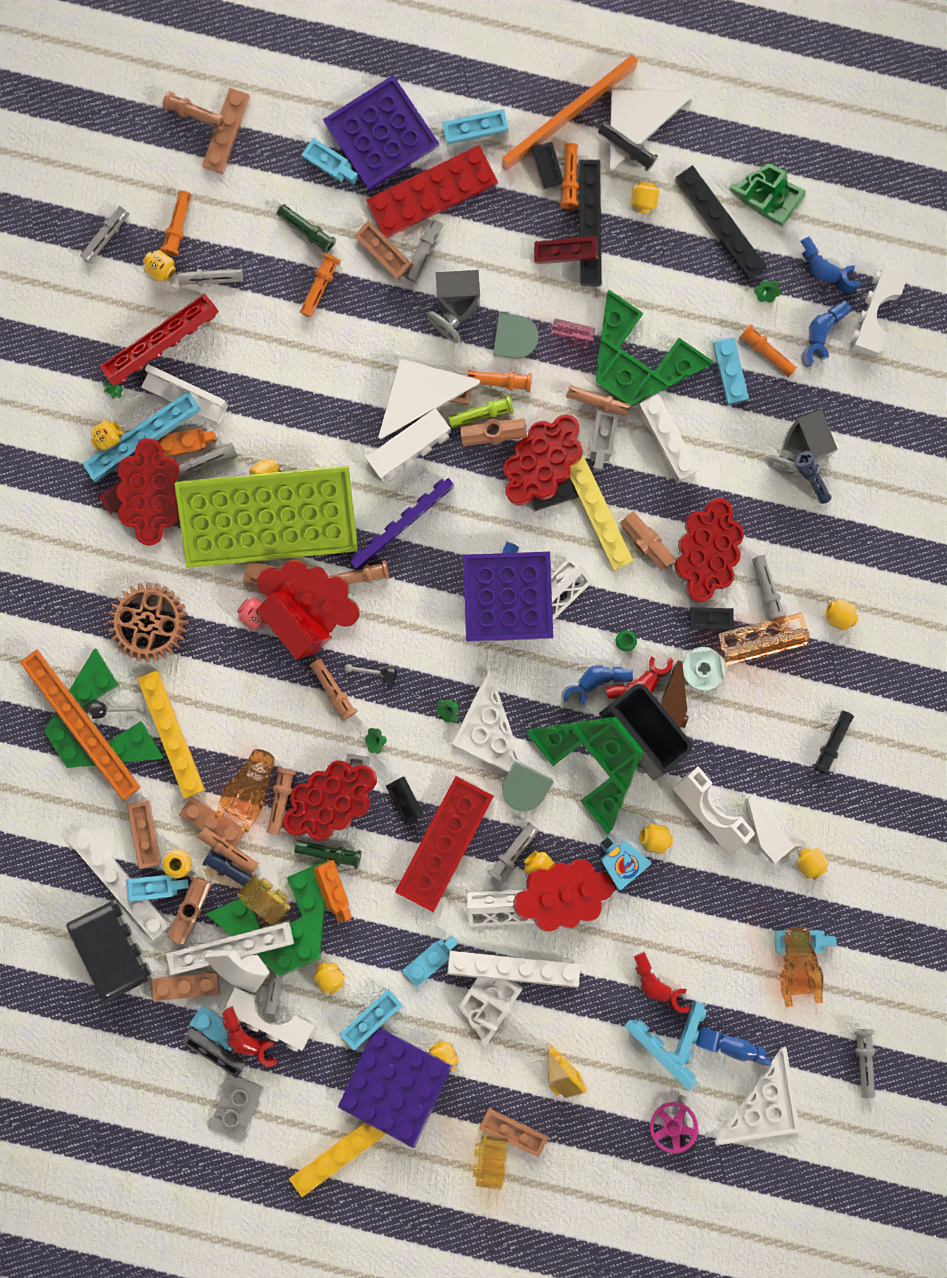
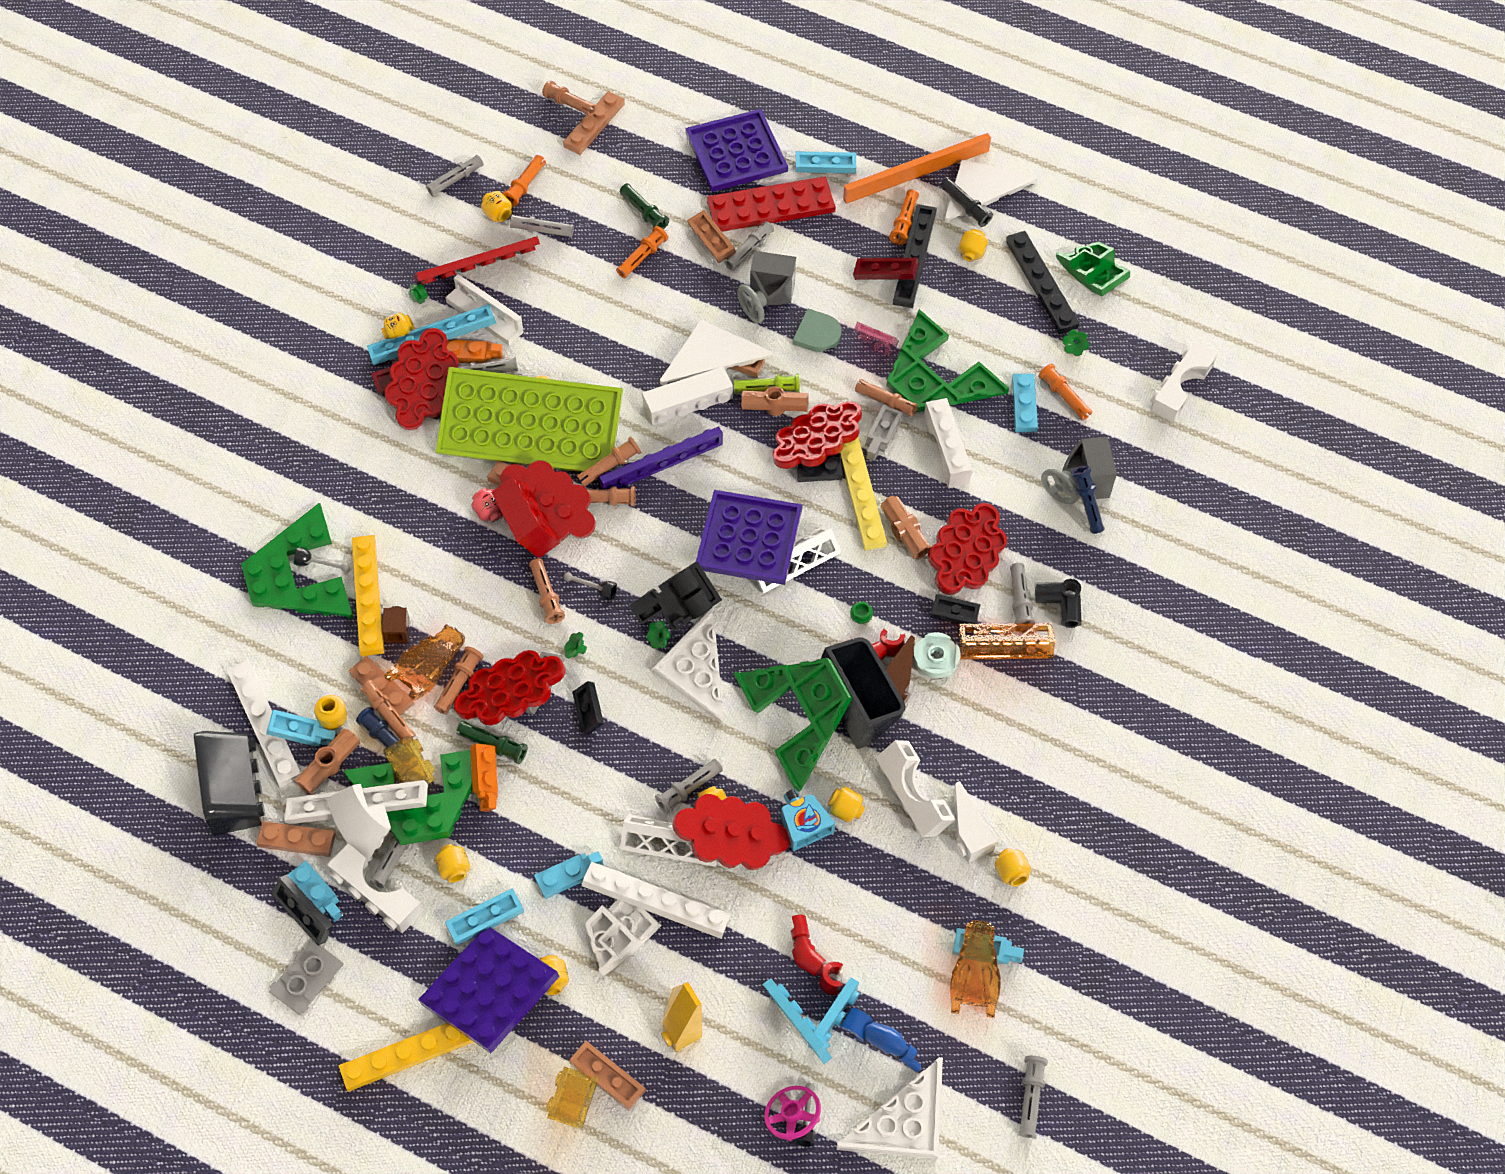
camera: 15 degrees right, 25 degrees down
orange tile [19,649,142,801] -> none
nougat gear [108,582,189,662] -> none
nougat plate [127,800,162,869] -> none
red piece [222,1006,277,1067] -> none
medium azure hinge [301,138,358,185] -> none
red plate [395,776,494,913] -> none
orange pin [467,370,532,392] -> none
sand green tile [502,761,554,811] -> none
black plate [531,141,564,190] -> none
blue piece [561,665,633,706] -> none
blue piece [800,237,861,294] -> none
blue piece [801,301,852,368] -> none
black pin [811,710,855,776] -> none
yellow head [824,599,859,631] -> none
none -> reddish brown brick [382,606,410,643]
none -> nougat pin [577,436,642,487]
none -> black plate [629,561,722,631]
none -> black piece [1035,578,1082,628]

